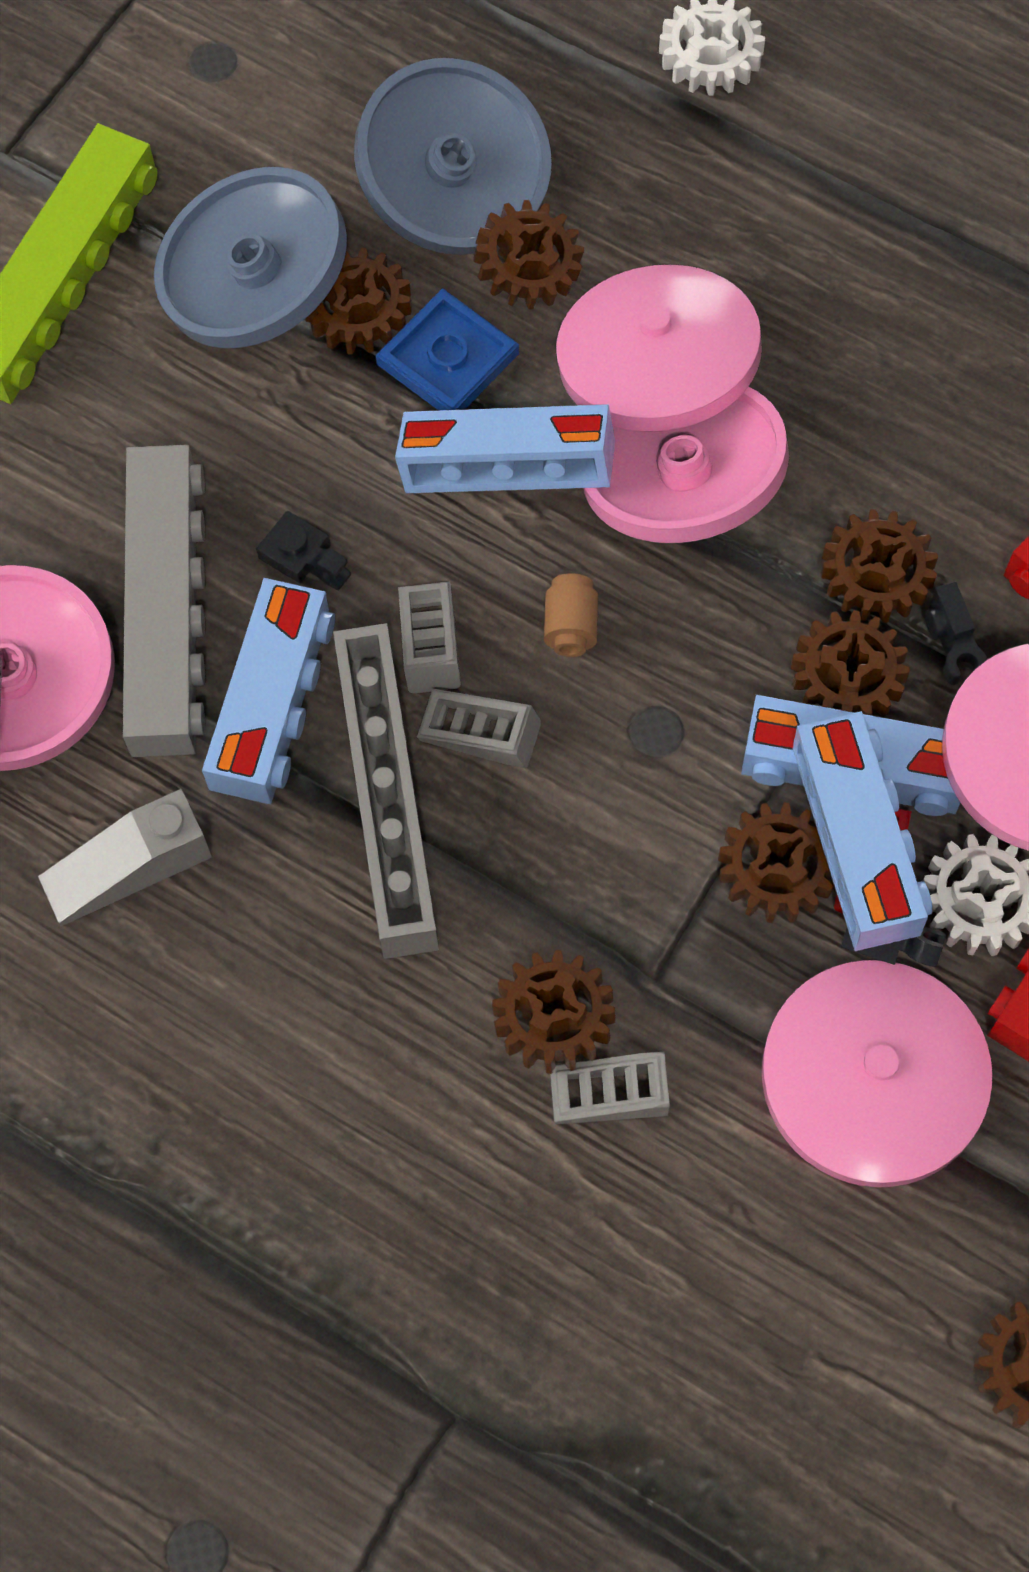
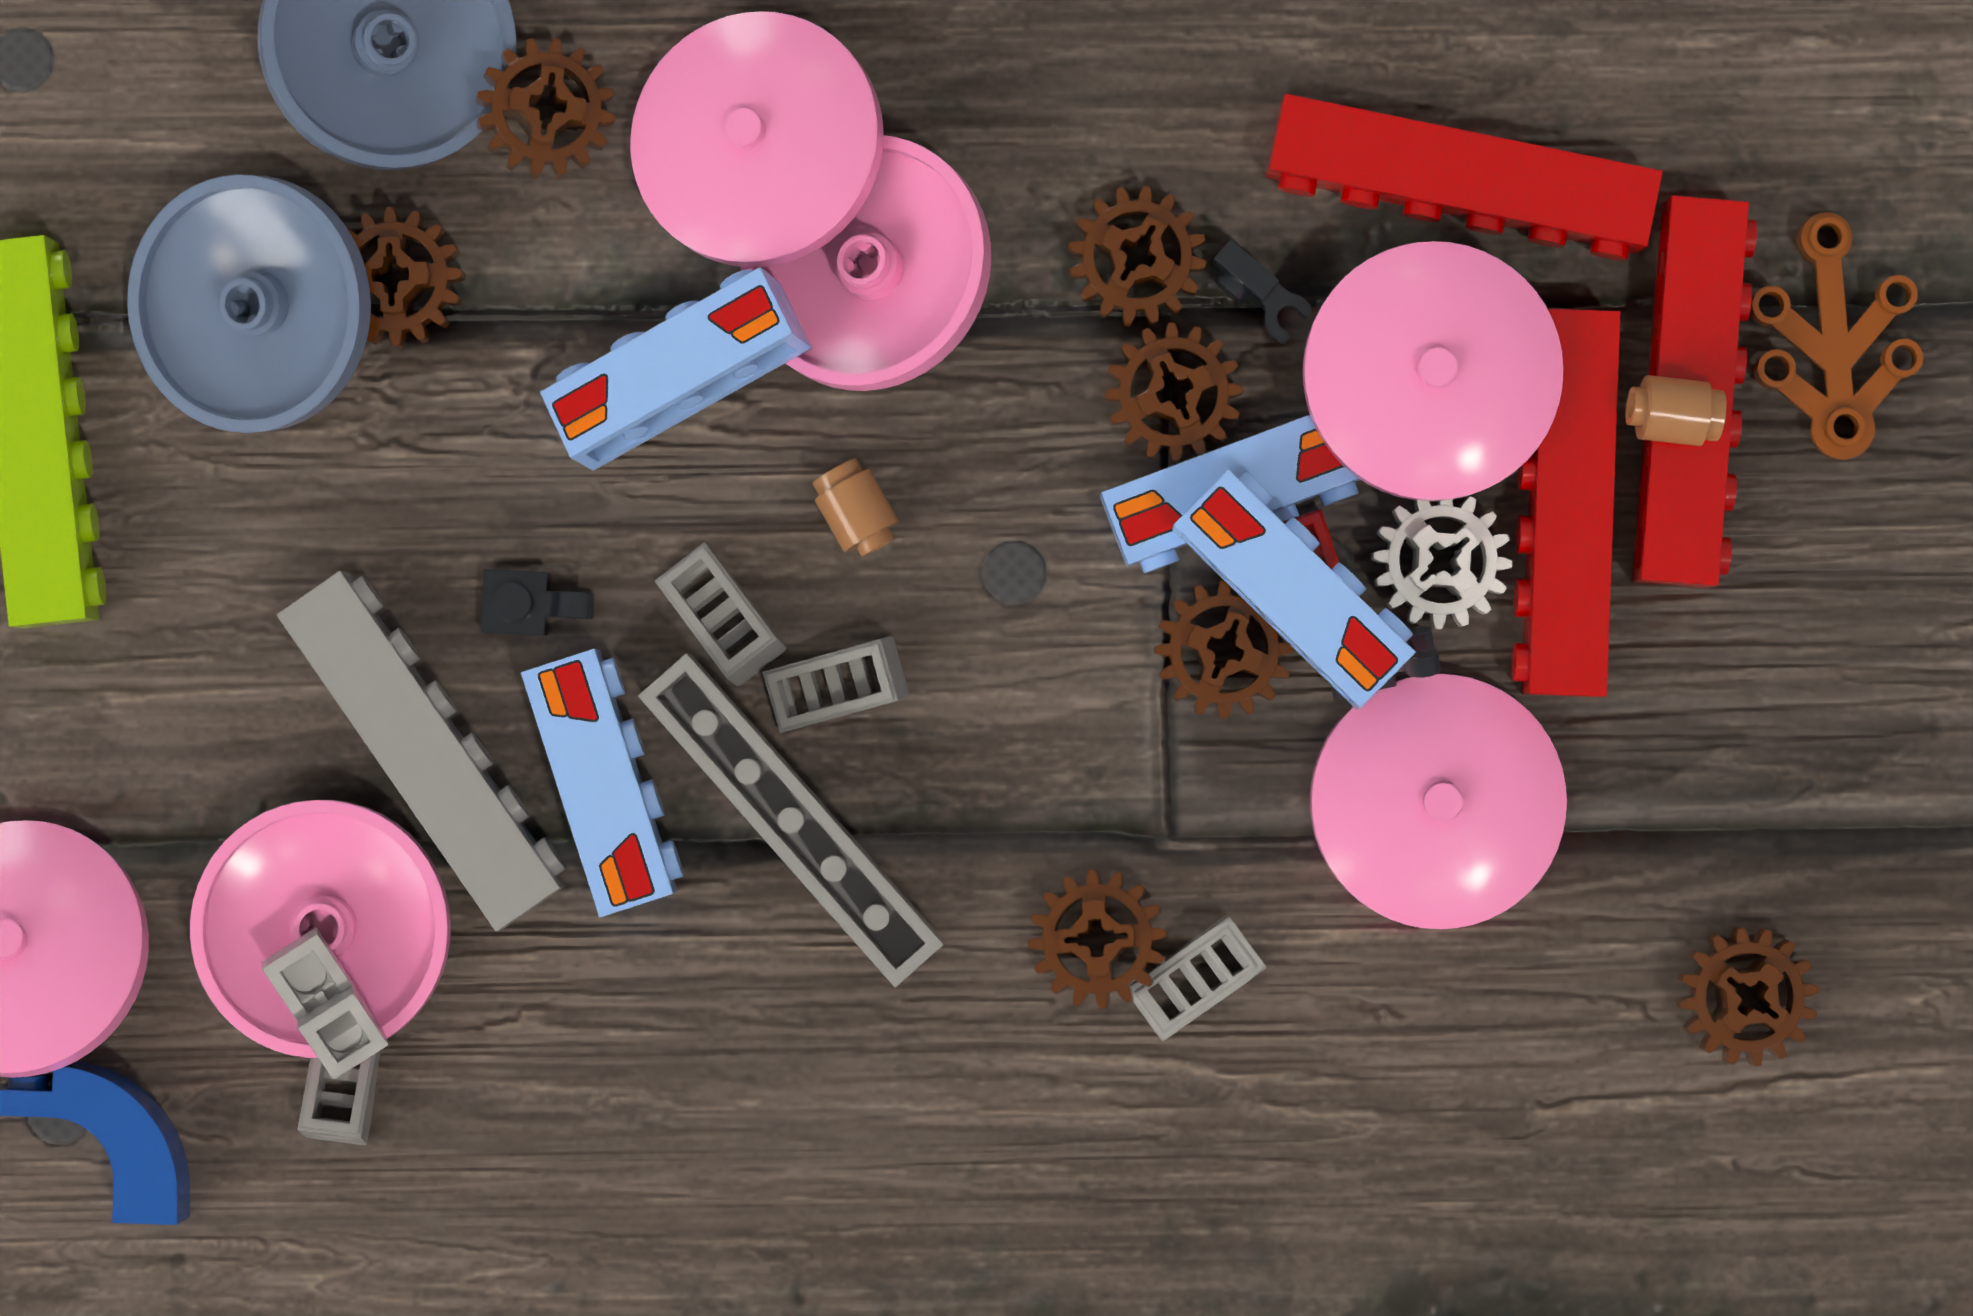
camera: 35 degrees left, 20 degrees up
light grey slope [38,789,212,926] -> none
blue plate [376,288,519,411] -> none

